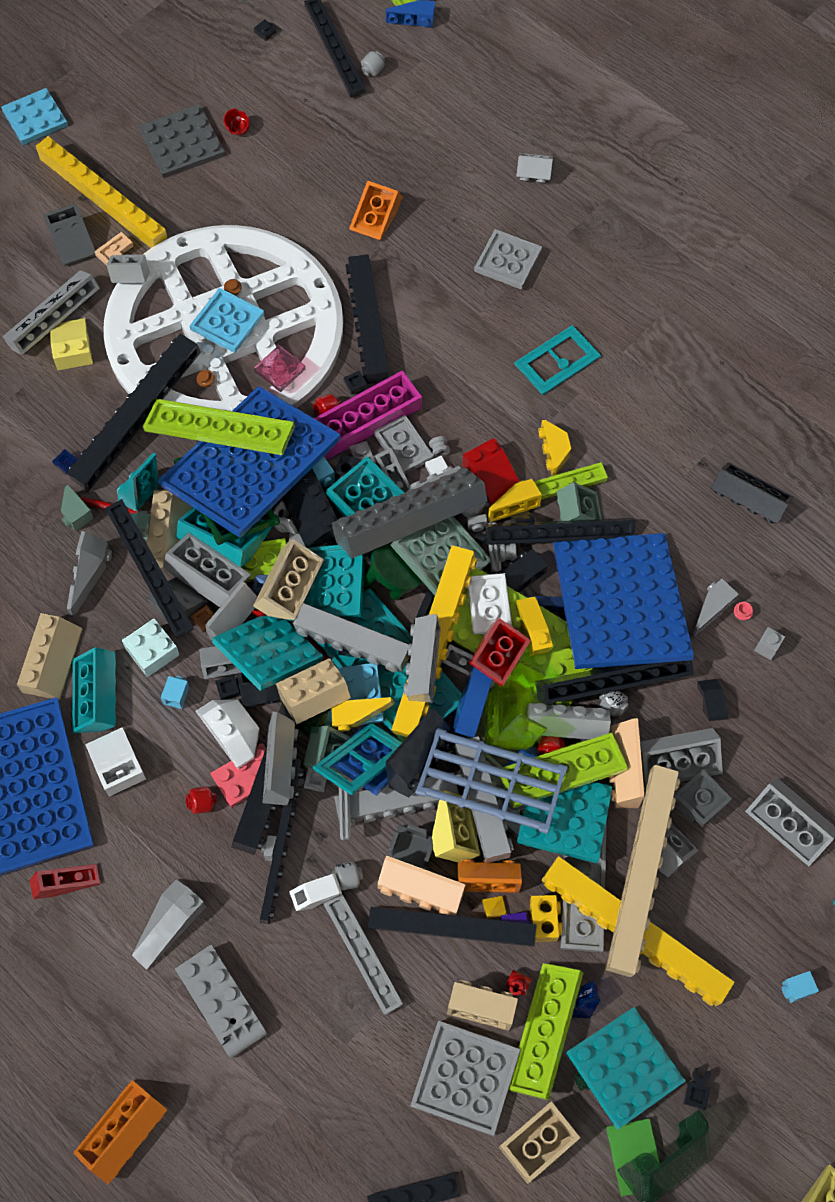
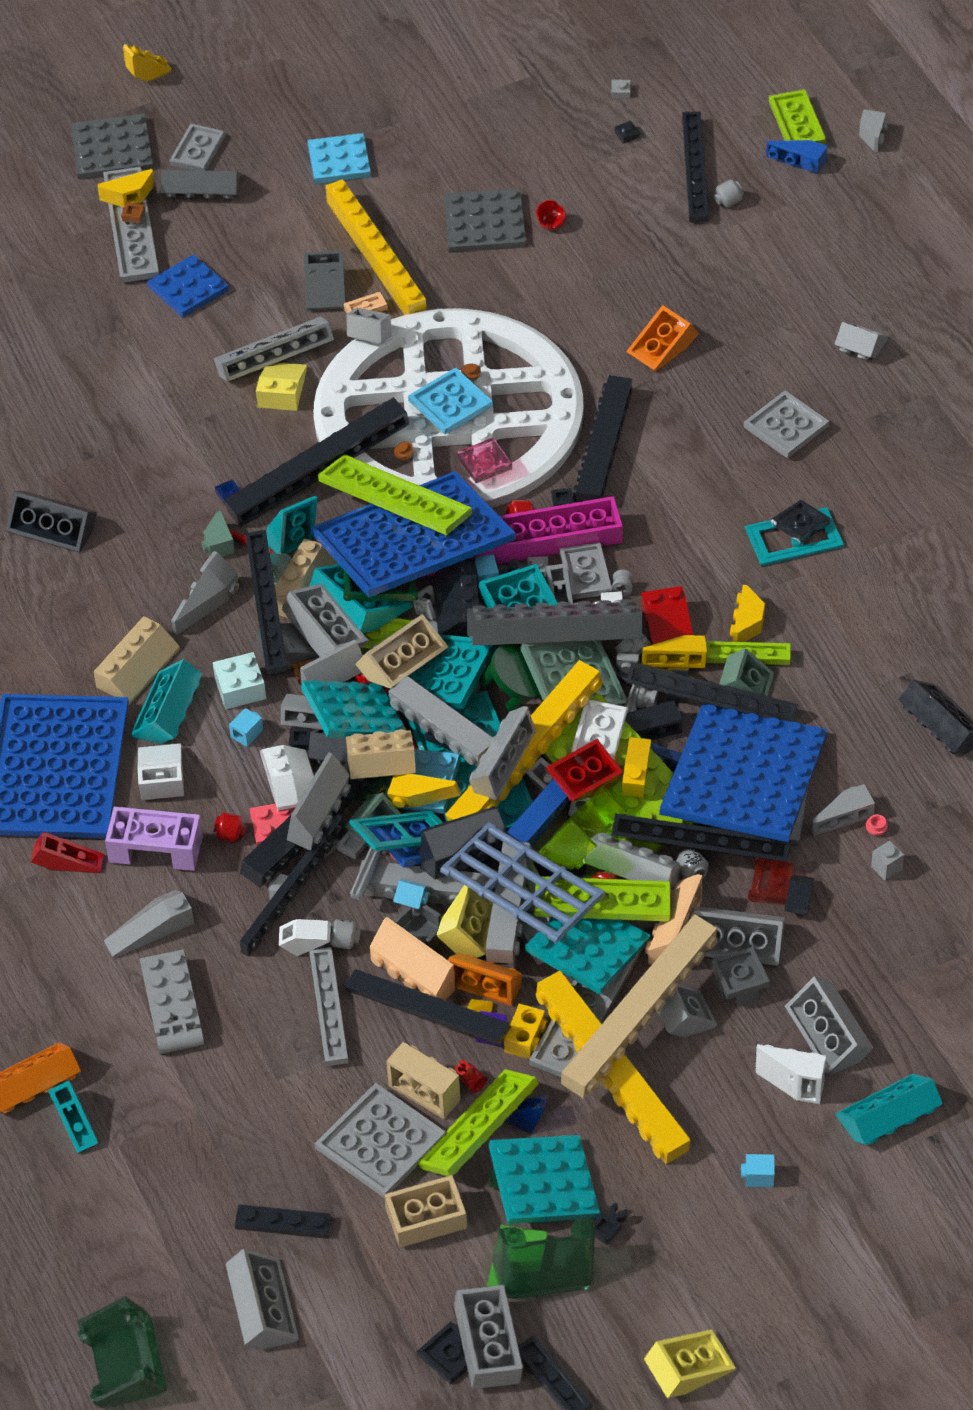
camera: 25 degrees right, 15 degrees down
none -> teal slope [48,1081,98,1153]
none -> lavender plate [105,807,203,871]
none -> medium azure brick [393,878,430,909]
none -> clear red plate [747,859,794,904]
none -> white slope [756,1044,826,1104]
none -> black tile [771,500,830,543]

